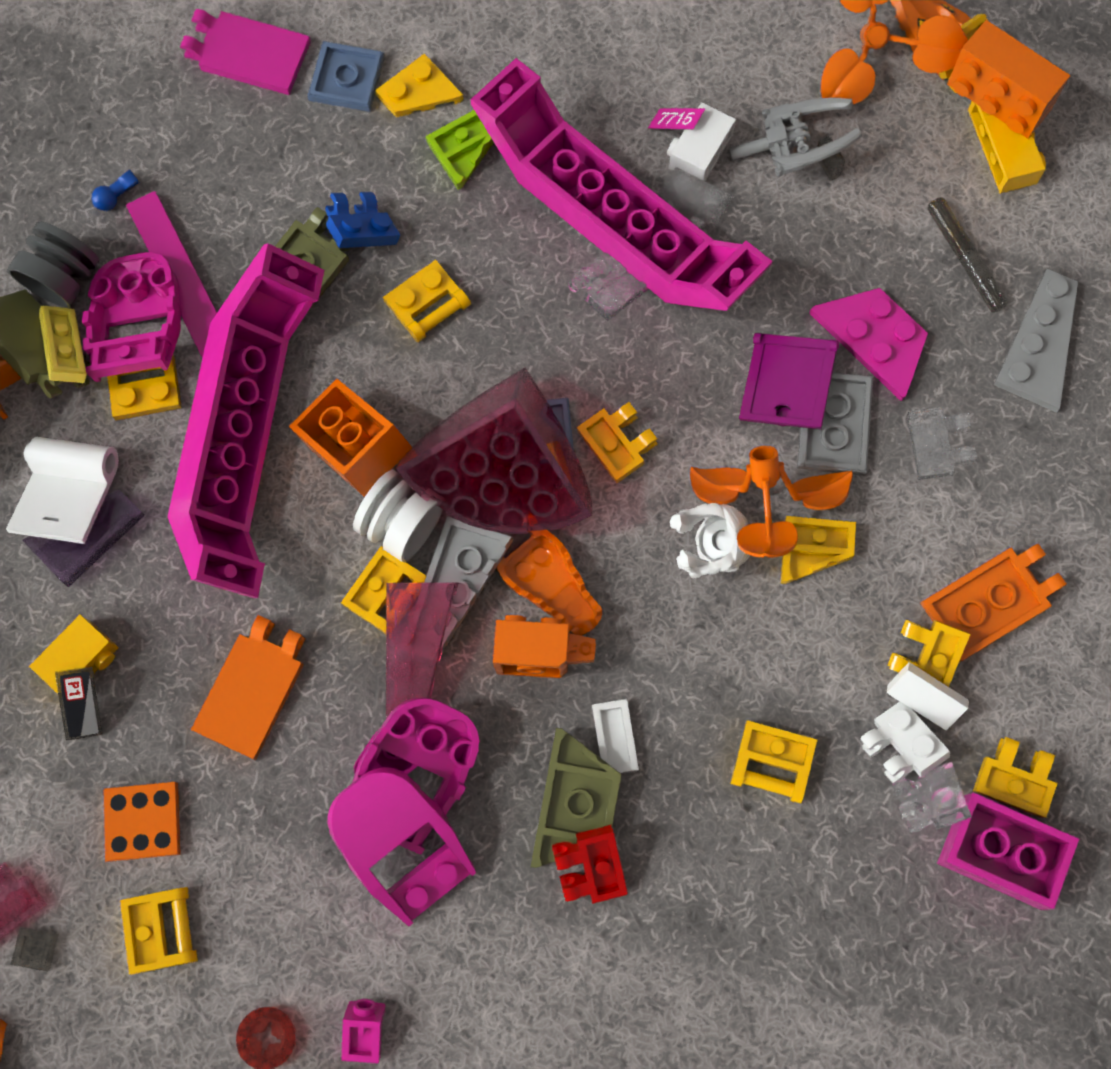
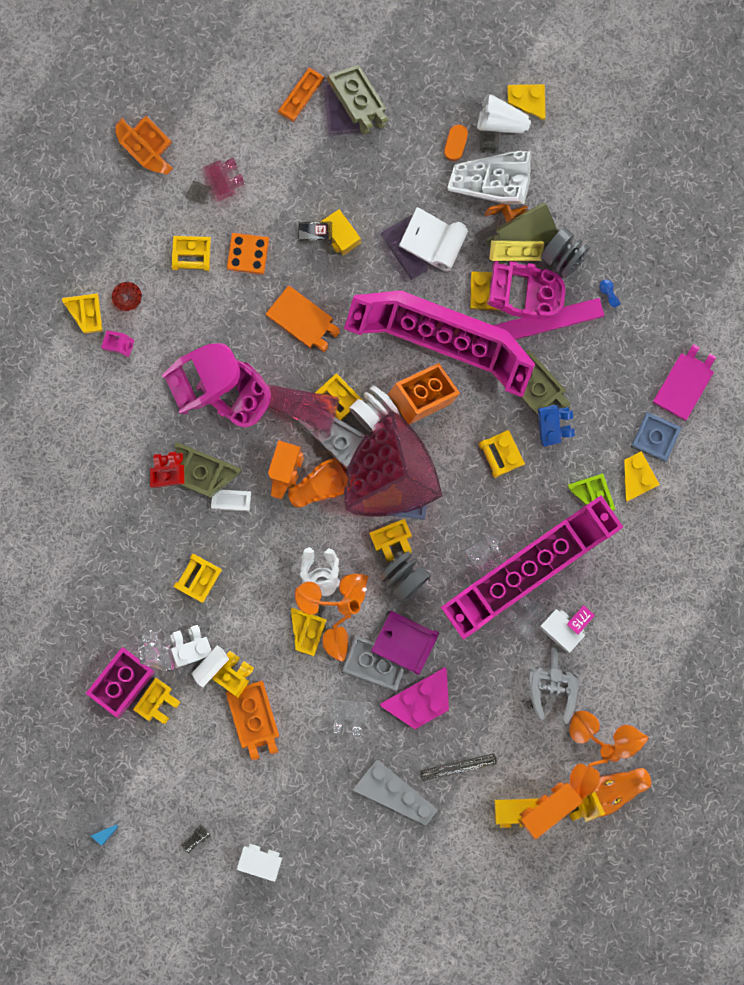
camera: 100 degrees right, 5 degrees up
none -> dark grey wheel [379,551,431,603]

